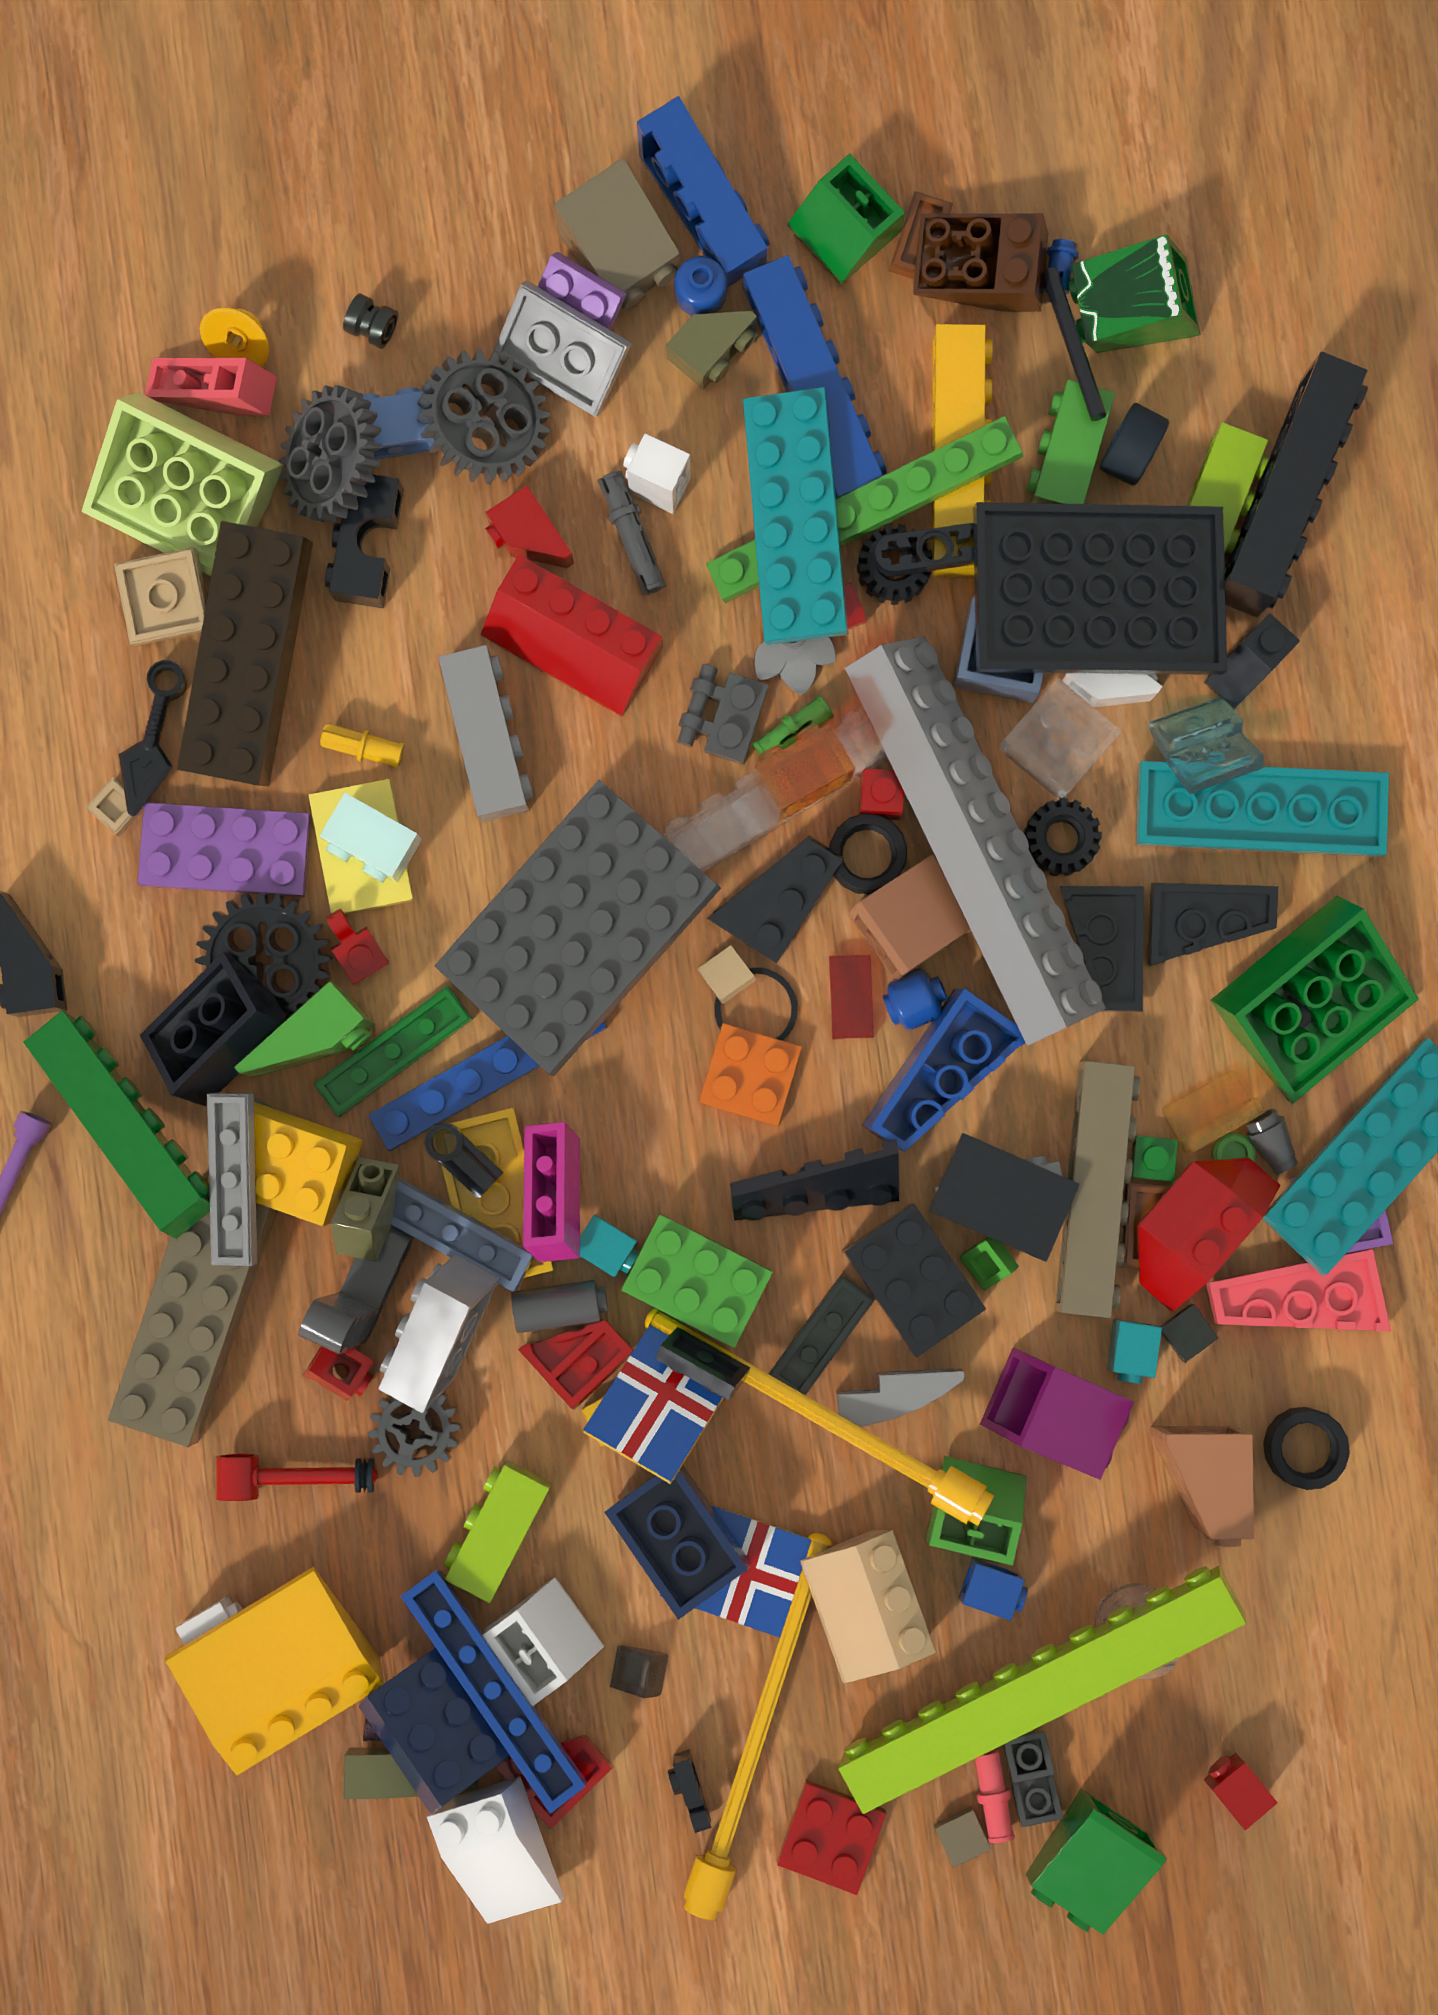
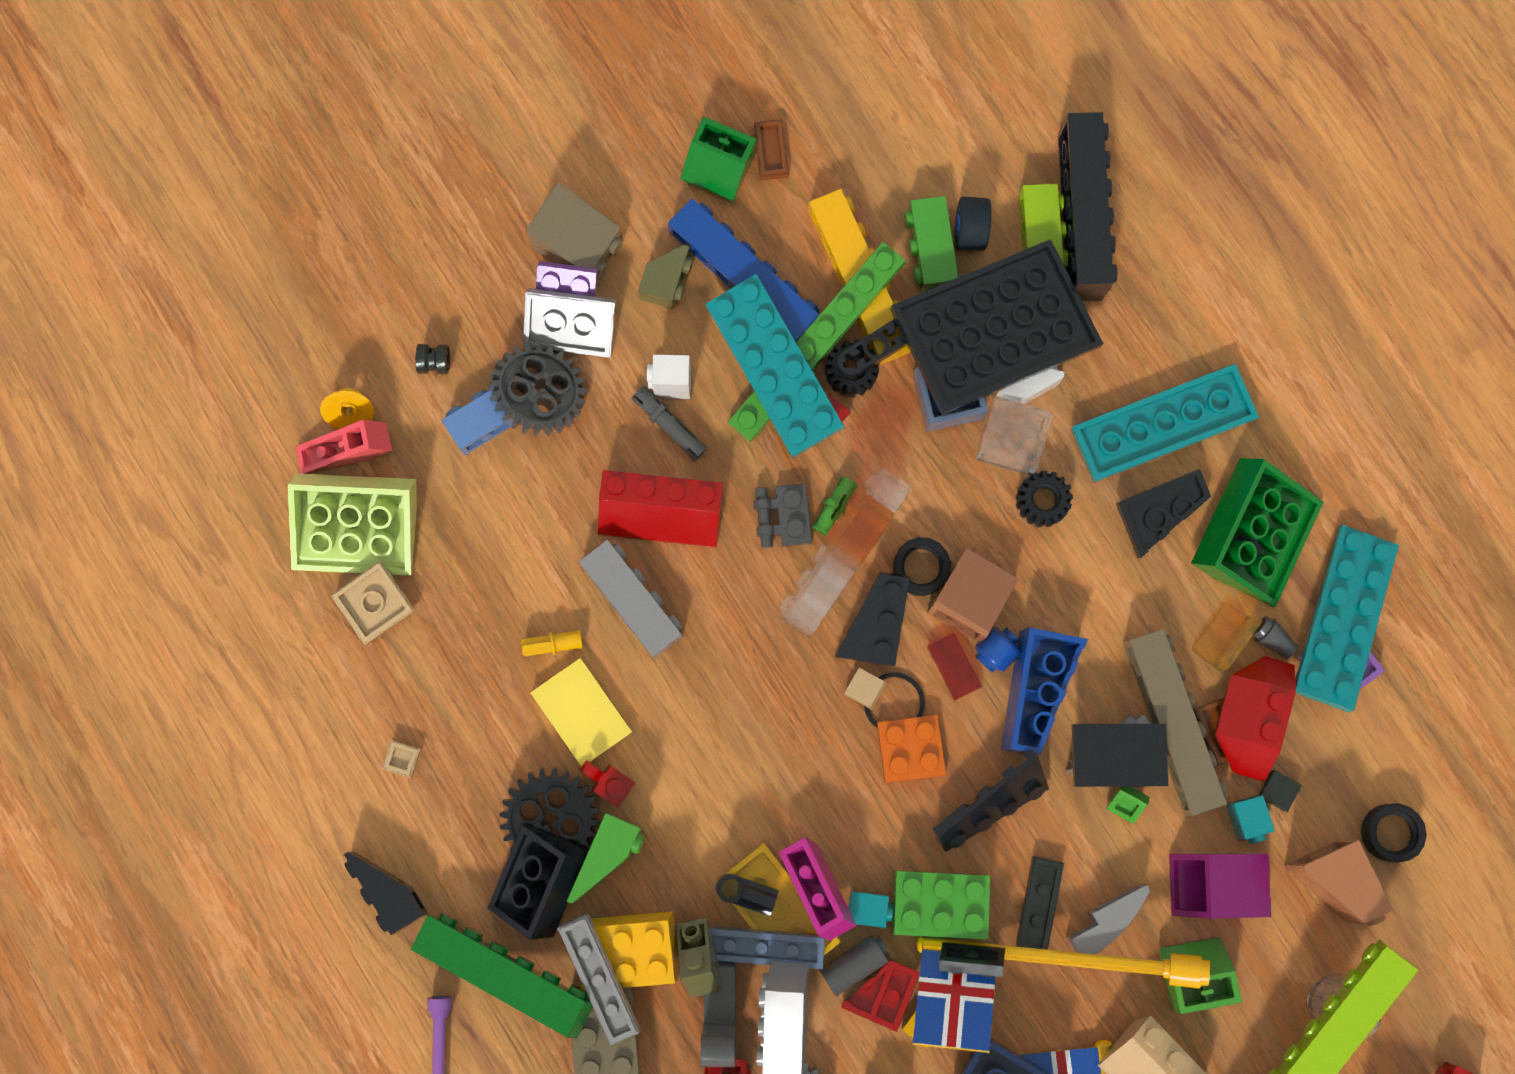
camera: 25 degrees left, 5 degrees down
black piece [119,660,187,816] -> none
medium lavender plate [137,803,312,897] -> none
dark brown brick [177,521,313,786] -> none
dark grey gear [279,385,382,523] -> none
green tile [313,985,473,1118] -> none
light aqua brick [319,793,422,883] -> none
black arch [325,474,404,609] -> none
blue plate [369,1022,607,1151] -> none
dark grey plate [434,780,721,1076] -> none
red slope [485,486,574,568] -> none
blue wedge [637,96,770,288] -> none
blue head [674,256,727,316] -> none
light grey plate [754,637,836,695] -> none
black brick [842,1203,986,1357] -> none
light grey brick [845,636,1106,1046] -> none
red brick [859,769,904,820] -> none
reddish brown slope [913,213,1049,312] -> none
blue brick [959,1557,1028,1621] -> none
black bar [1041,267,1107,421] -> none
blue pin [1043,239,1079,295] -> none
black wing [1060,886,1144,1012] -> none
slope [1069,234,1201,353] -> none
green plate [1131,1136,1178,1182] -> none
clear light blue slope [1149,697,1264,794] -> none
black slope [1204,613,1300,710] -> none
coral wing [1206,1249,1391,1332] -> none
bright green tile [1211,1133,1256,1162] -> none

